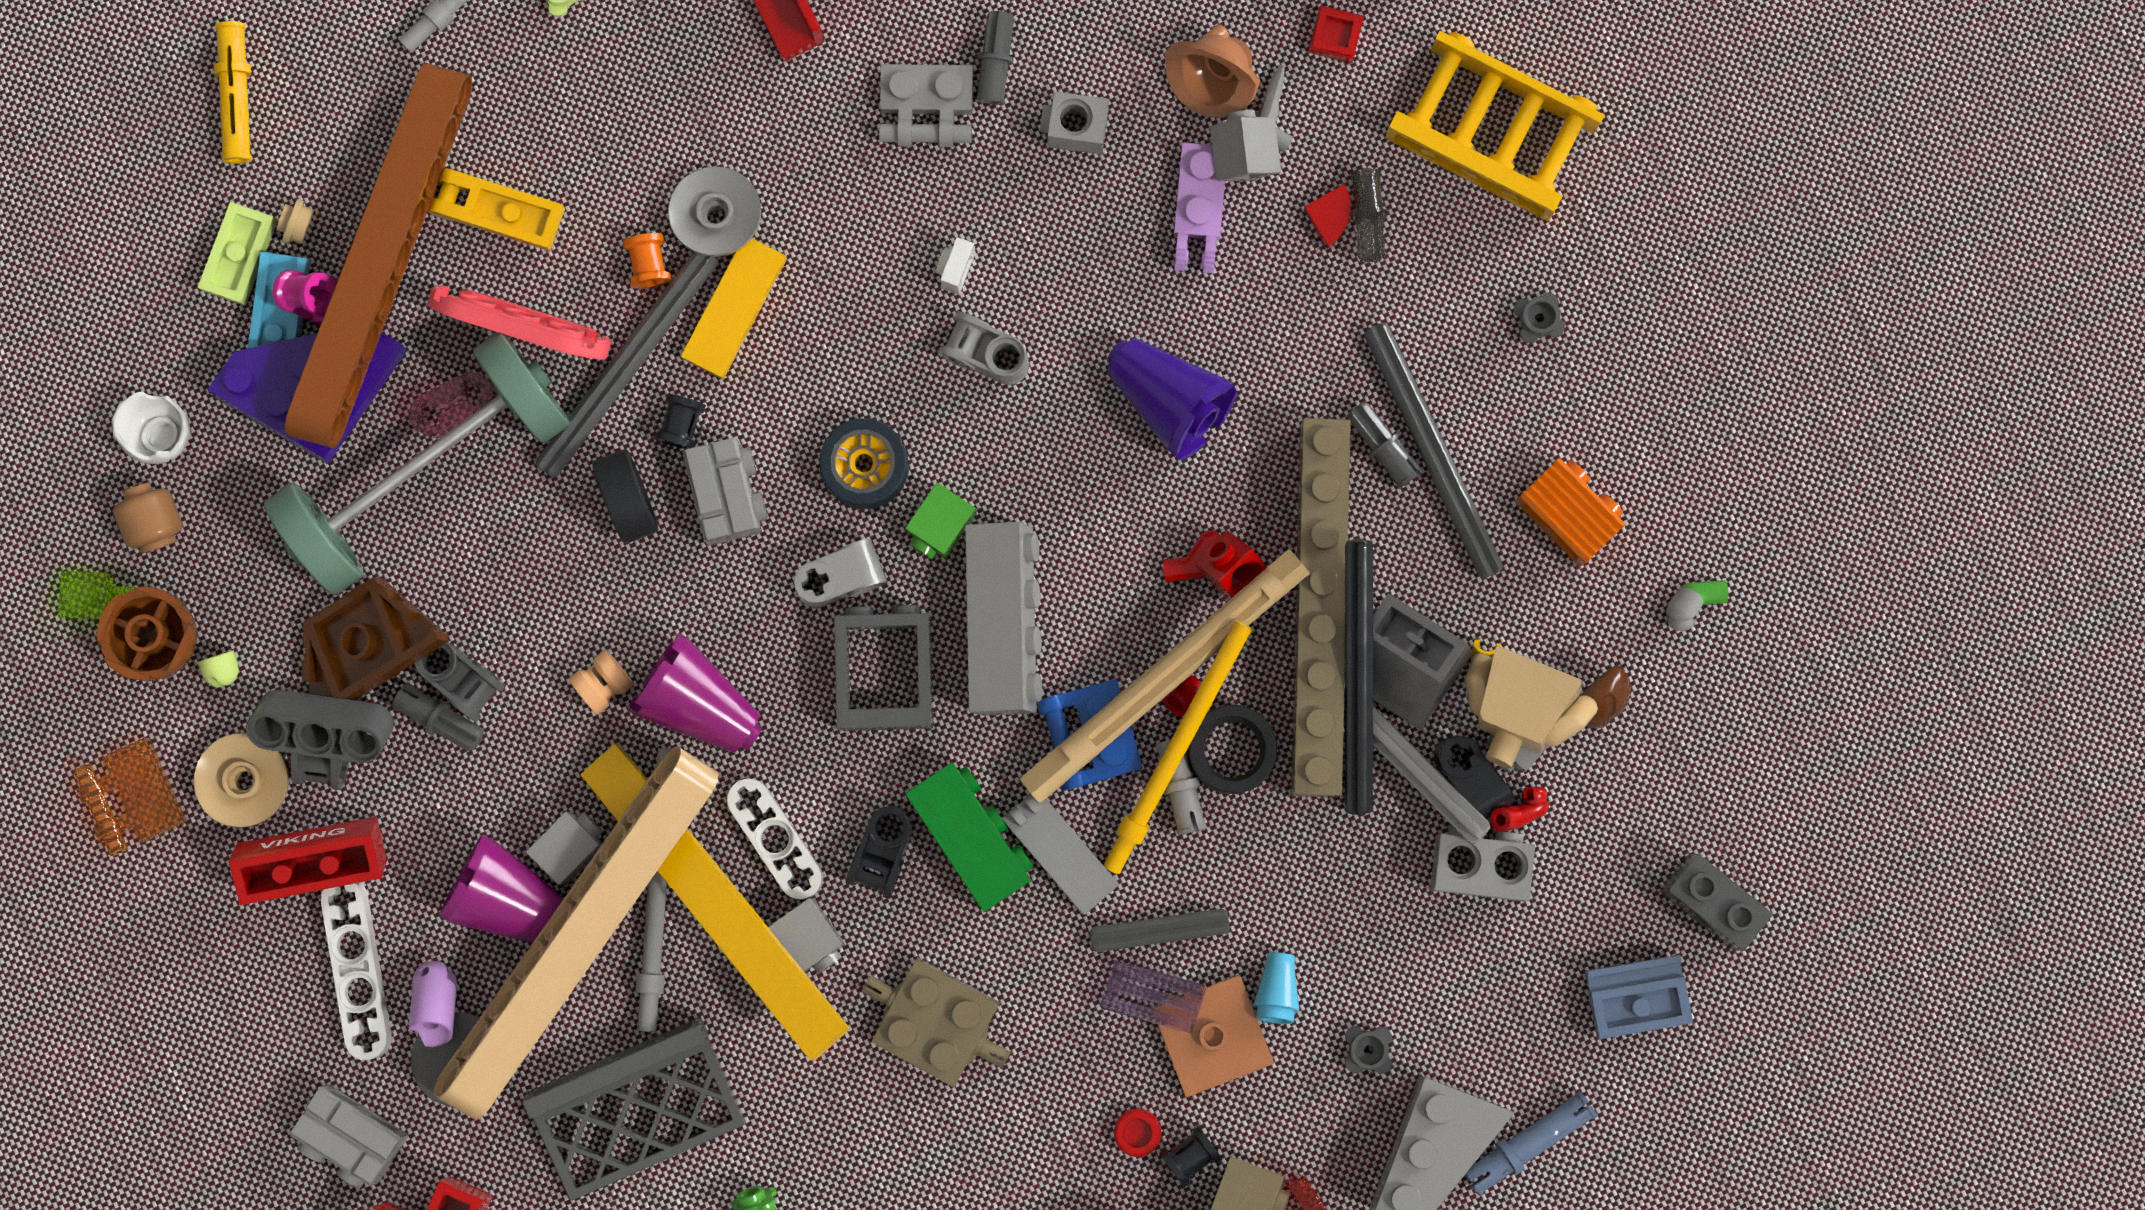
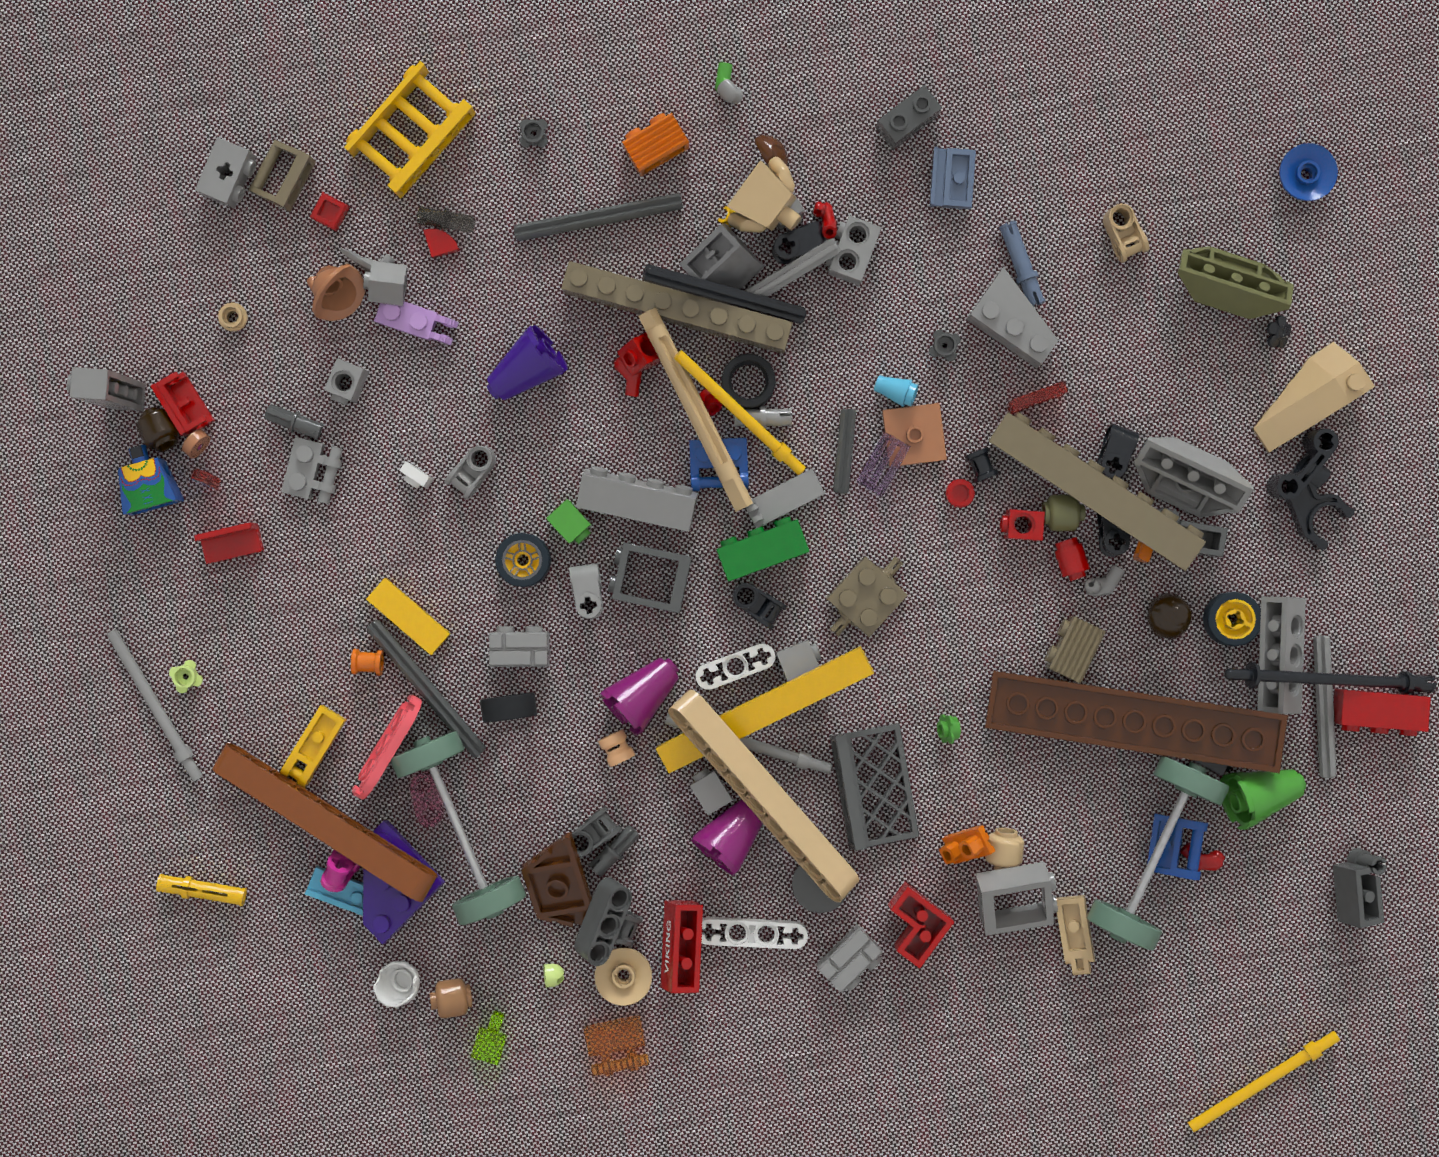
camera: 80 degrees left, 5 degrees up
dark orange cylinder [96,586,198,682] -> none
yellowish green plate [197,202,278,306] -> none
tan plate [276,199,314,244] -> none
lavender piece [409,961,457,1047] -> none
black bush [653,394,706,450] -> none
light grey dish [668,166,761,257] -> none
dark grey axle [1347,402,1423,489] -> none

